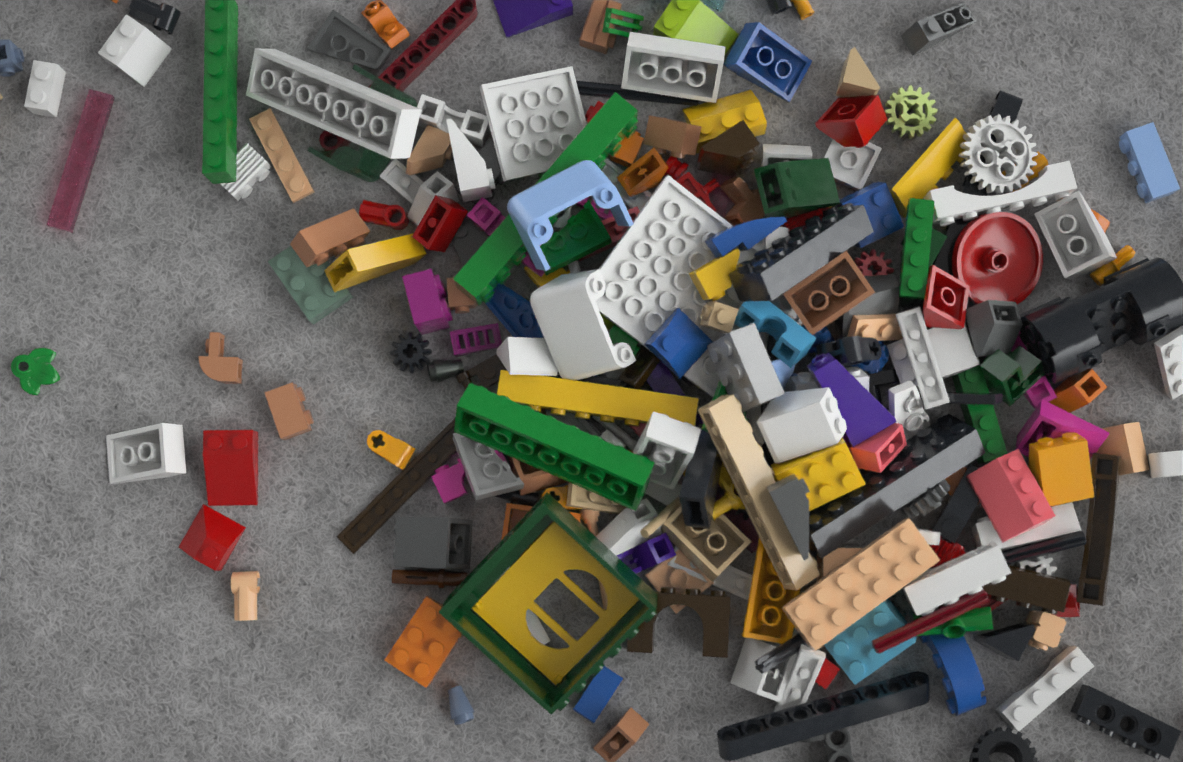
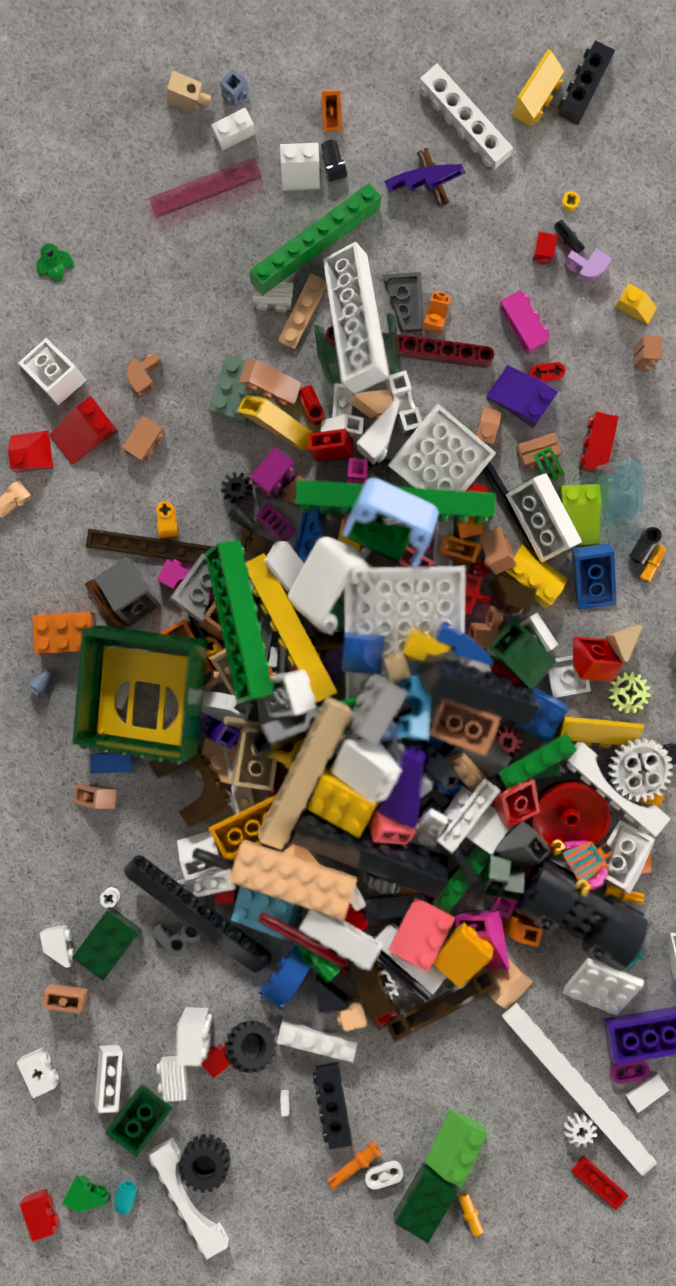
camera: 55 degrees right, 5 degrees up
dark grey slope [767,474,810,560] -> none
none -> nougat slope [475,407,502,448]
none -> torso [551,840,614,896]

